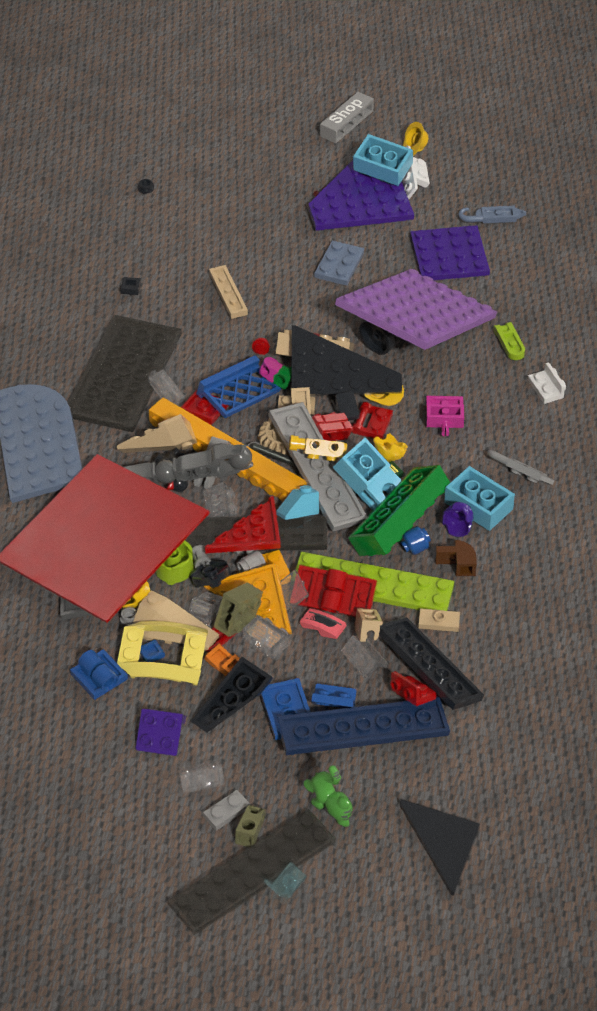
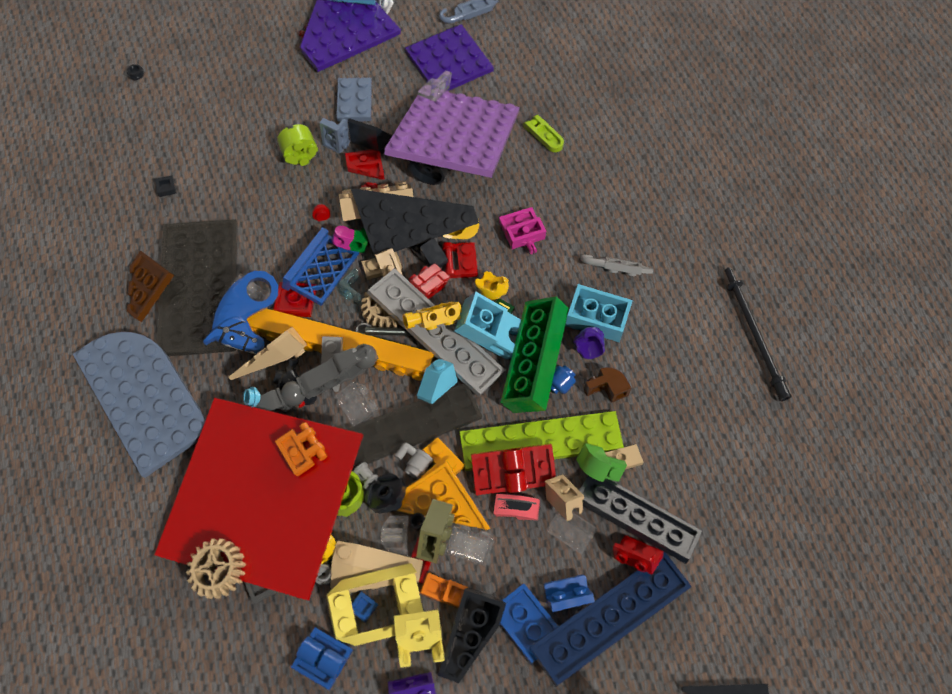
camera: 25 degrees left, 15 degrees up
red tile [205,496,281,554] -> none
tan plate [209,265,248,319] -> none
clear piece [280,570,309,613] -> none
white bracket [528,363,566,404] -> none
none -> reddish brown plate [127,251,174,322]
none -> tan gear [186,539,246,599]
none -> blue animal [203,271,278,354]
none -> medium azure plate [243,387,260,407]
none -> orange plate [275,422,327,477]
none -> lime brick [277,124,318,166]
none -> sand blue bracket [319,118,350,154]
none -> clear light blue bracket [339,268,362,306]
none -> red wing [345,150,385,180]
none -> black slope [348,118,392,152]
none -> light yellow panel [394,610,444,668]
none -> clear panel [418,71,452,102]
none -> bright green brick [576,443,627,482]

